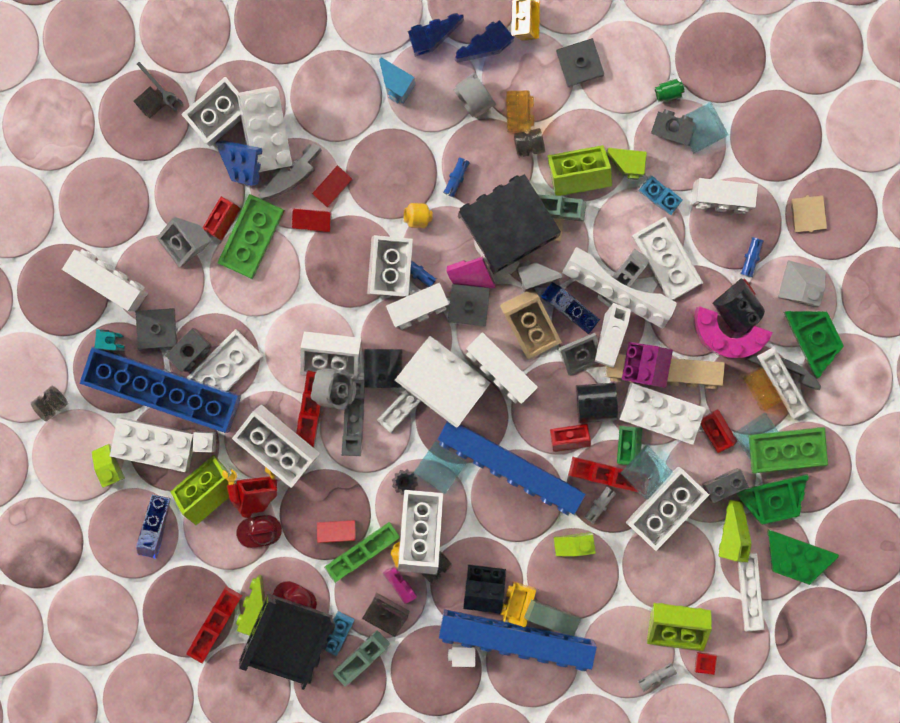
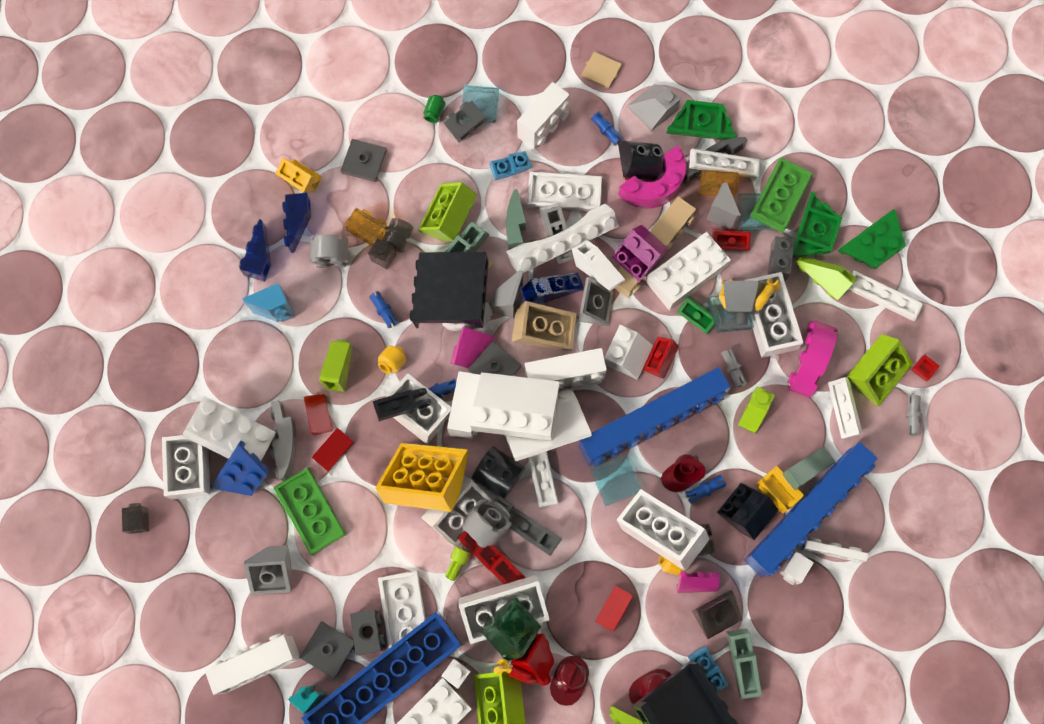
camera: 55 degrees left, 15 degrees down
dark grey flag [137,62,183,111] -> none
red slope [202,196,241,240] -> none
bright green slope [324,522,400,583] -> none
black piece [392,469,418,495] -> none
red slope [568,457,650,494] -> none
black brick [576,382,618,423] -> none
lime slope [606,148,647,180] -> none
none -> lime slope [319,339,353,392]
none -> clear smoke brick [368,238,396,269]
none -> black hinge [373,388,431,422]
none -> yellow slope [375,443,469,512]
none -> lime piece [445,546,472,581]
none -> white slope [469,372,560,441]
none -> clear green slope [480,597,541,661]
none -> sand green slope [506,189,526,250]
none -> white slope [604,325,653,380]
none -> dark red piece [661,454,706,492]
none -> blue pin [685,475,726,504]
none -> light grey slope [707,182,740,230]
none -> torso [719,278,780,325]
none -> dark pink brick [787,320,838,398]
none -> white plate [802,538,868,563]
none -> white plate [828,377,863,439]

